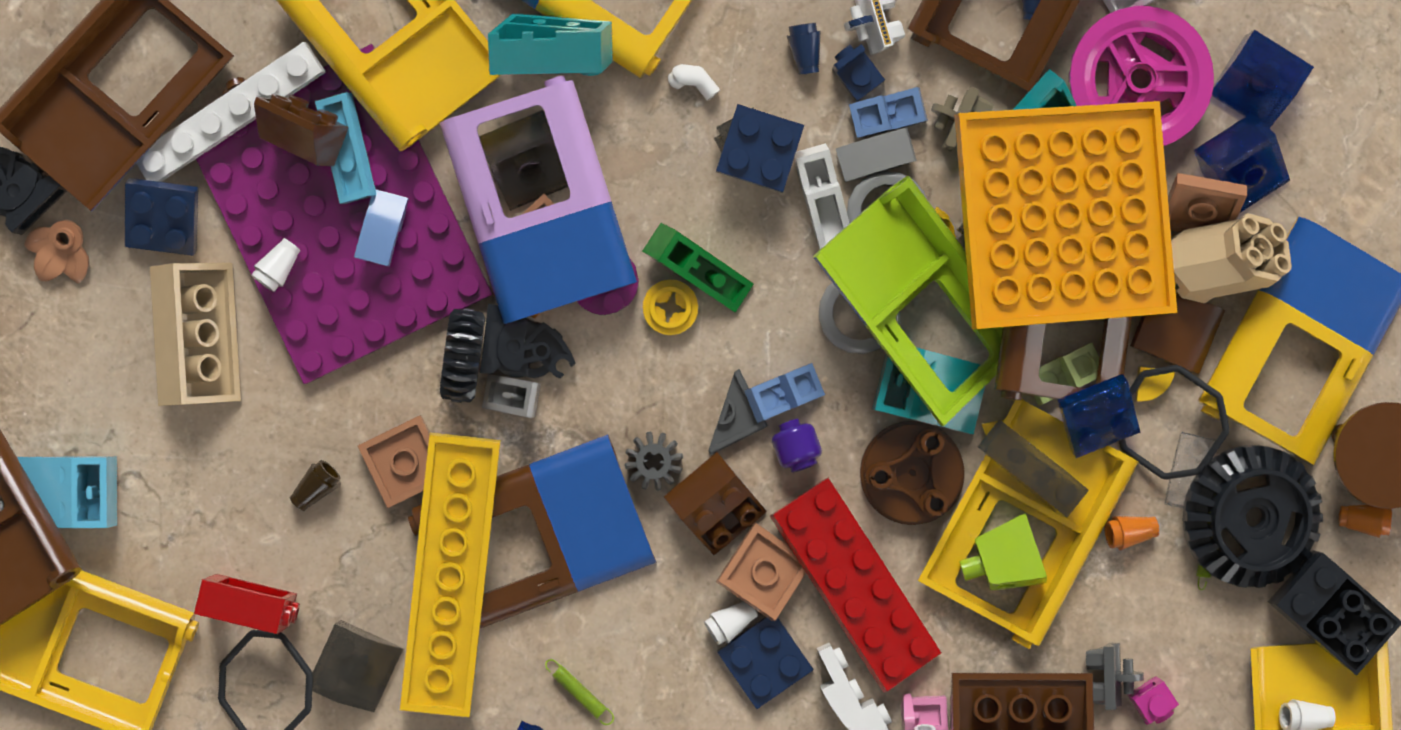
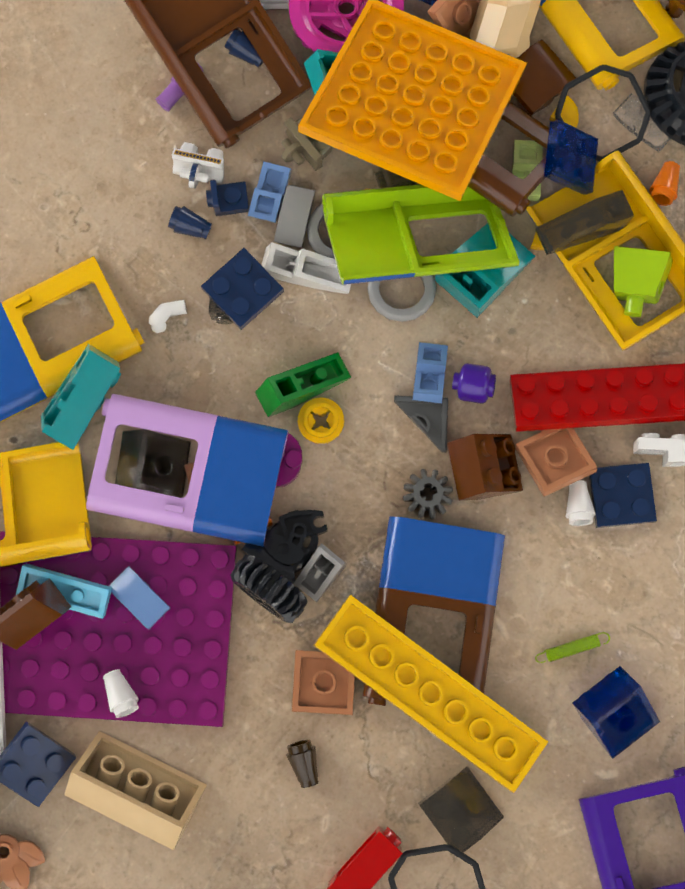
camera: 55 degrees left, 10 degrees down
reddish brown piece [860,421,964,525] -> none

